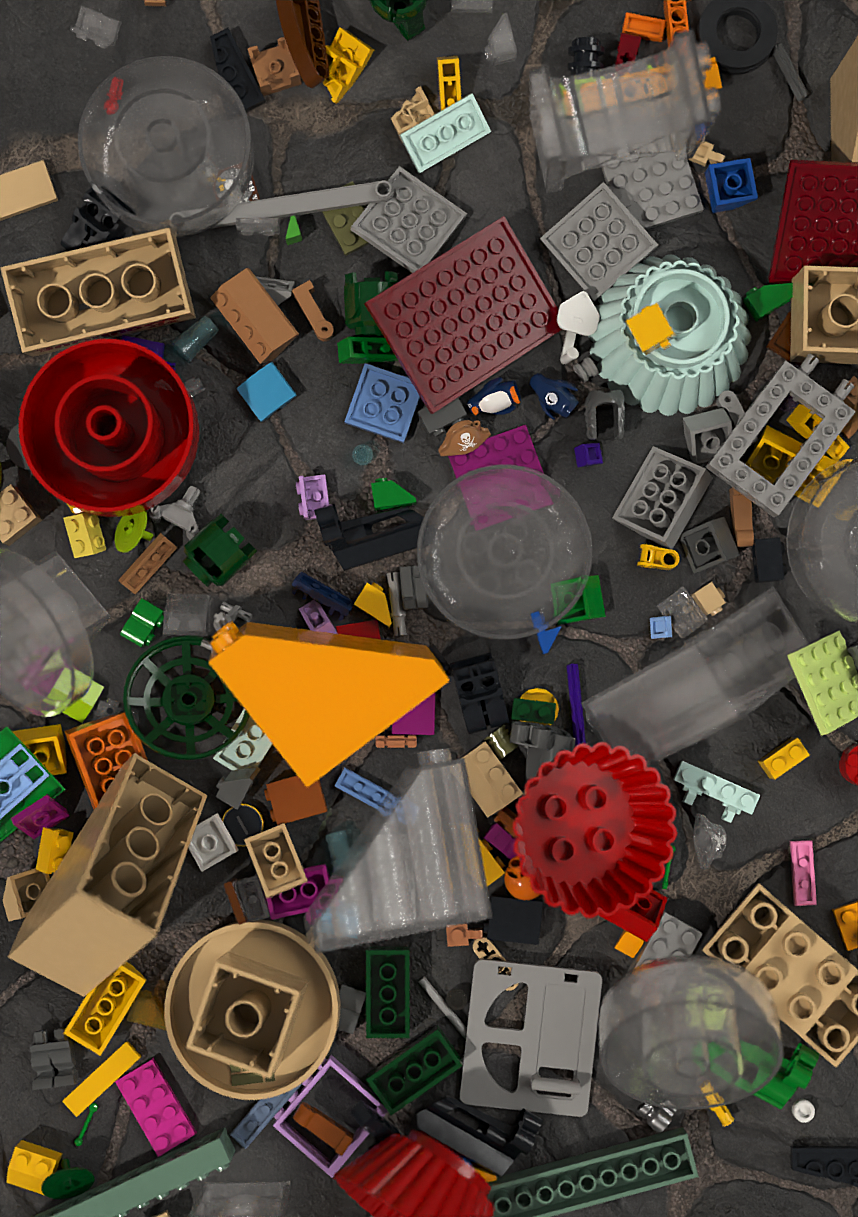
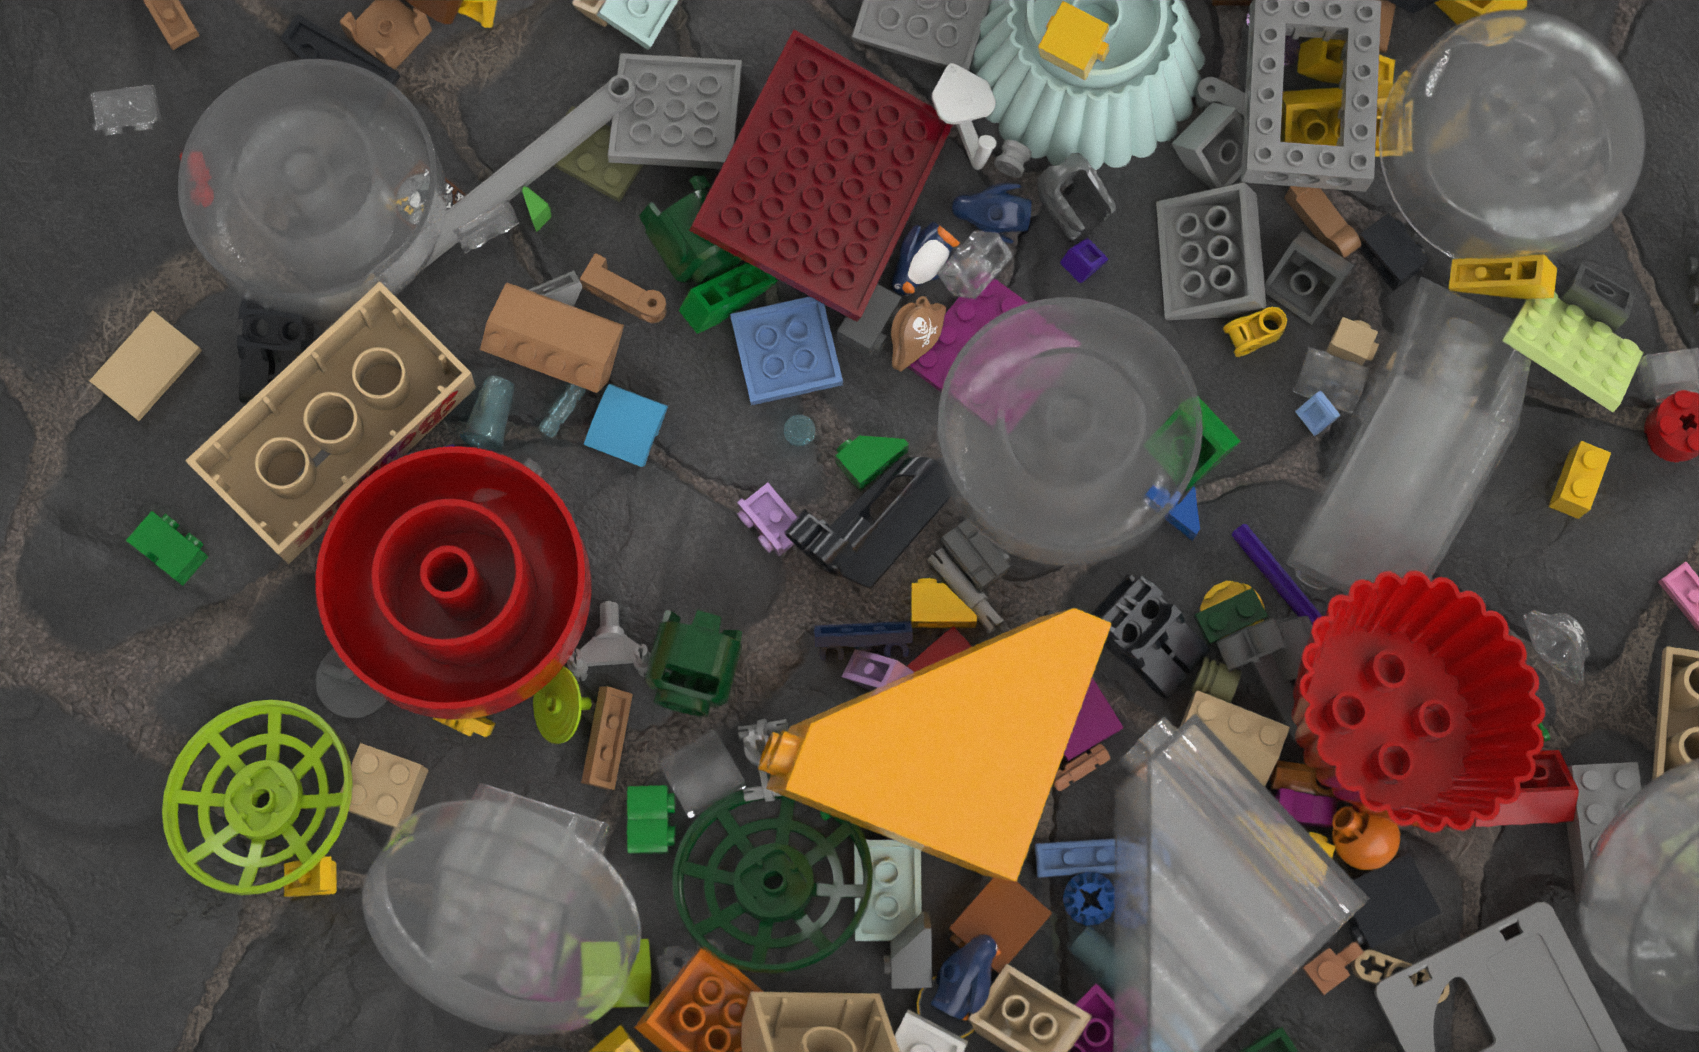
camera: 30 degrees left, 10 degrees down
light yellow bracket [63,512,106,558] -> none
light orange slope [614,930,645,958] -> none
light aqua hinge [673,761,760,823] -> none
none -> clear light blue axle [539,383,586,437]
none -> dark blue animal [931,934,1001,1020]
none -> clear brick [937,230,1013,299]
none -> blue gear [1063,872,1117,925]
none -> yellow slope [1448,254,1557,299]

